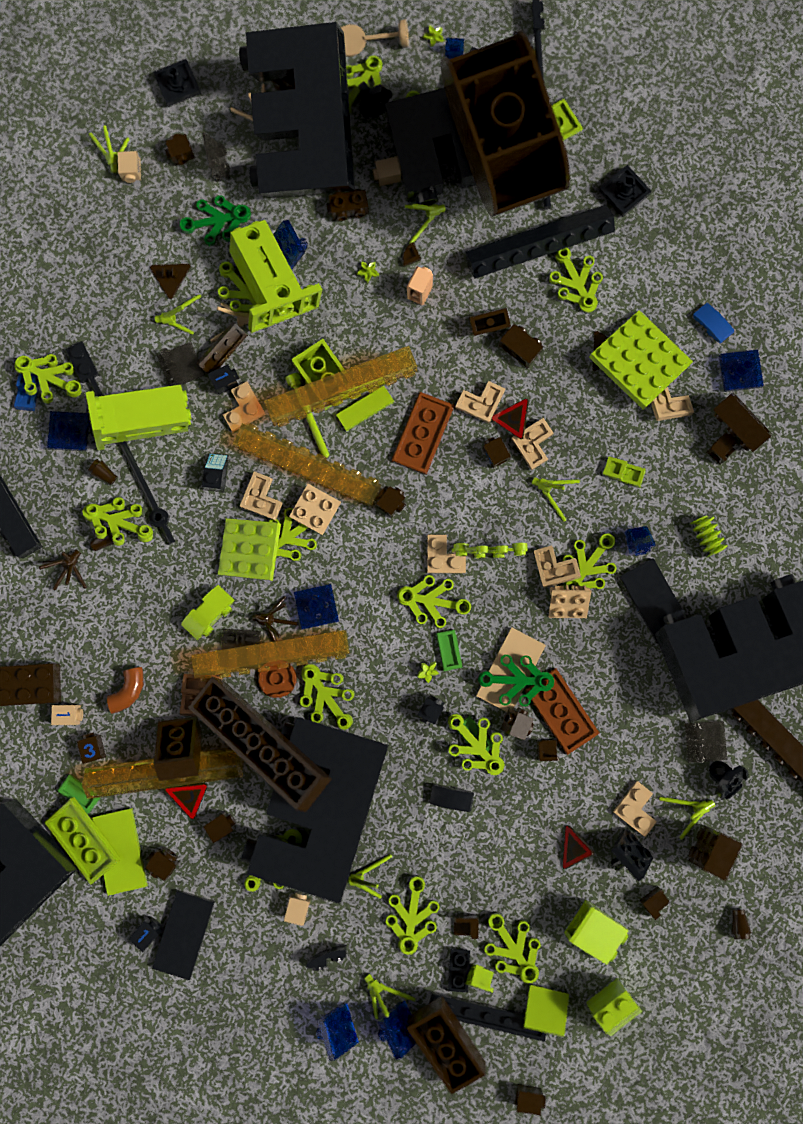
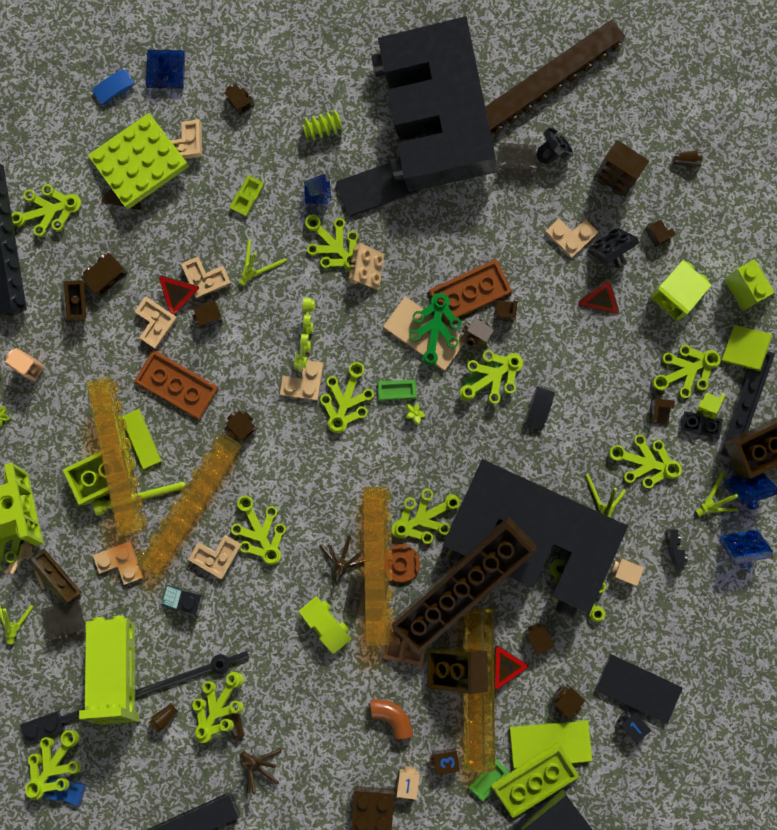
camera: 90 degrees left, 0 degrees up
clear blue plate [47,411,90,451] -> none
black brick [208,364,240,395] -> none
lime plate [218,518,281,581] -> none
tan hinge [289,484,341,535] -> none
clear blue plate [294,584,339,630] -> none
black brick [418,695,445,726] -> none
tan plate [534,545,581,588] -> none
lime plant [659,797,715,840] -> none
dark brown brick [713,392,772,452] -> none

